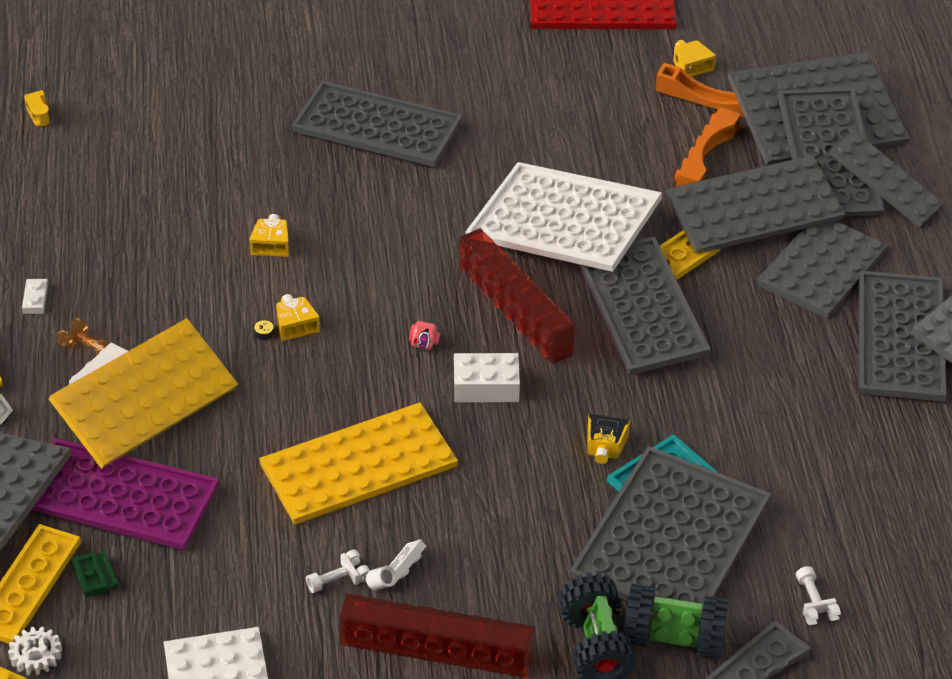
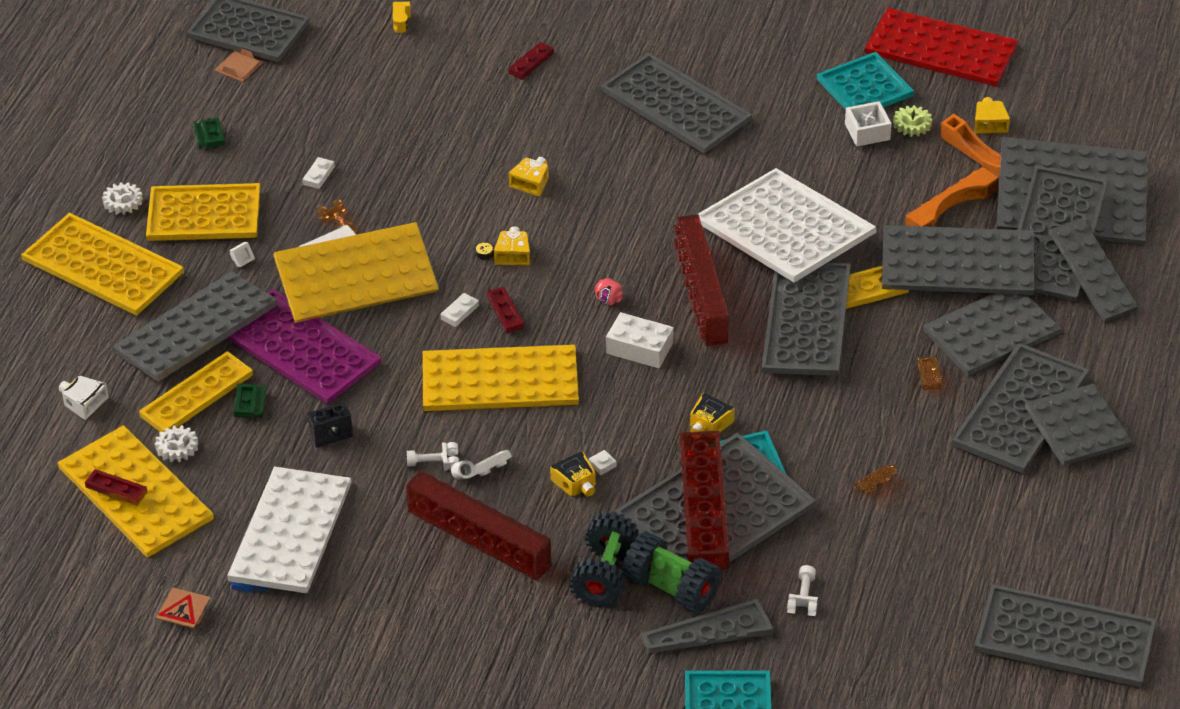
camera: 25 degrees right, 0 degrees up
none -> black brick [308,402,353,448]
none -> white plate [441,293,479,327]
none -> dark red plate [486,287,524,333]
none -> dark red plate [508,42,554,80]
none -> torso [550,451,596,497]
none -> white plate [589,450,616,475]
none -> clear red brick [679,431,729,569]
none -> teal plate [817,52,914,110]
none -> white brick [845,101,891,146]
none -> clear orange plate [854,465,897,492]
none -> yellowish green gear [893,105,932,137]
none -> clear orange plate [917,357,942,390]

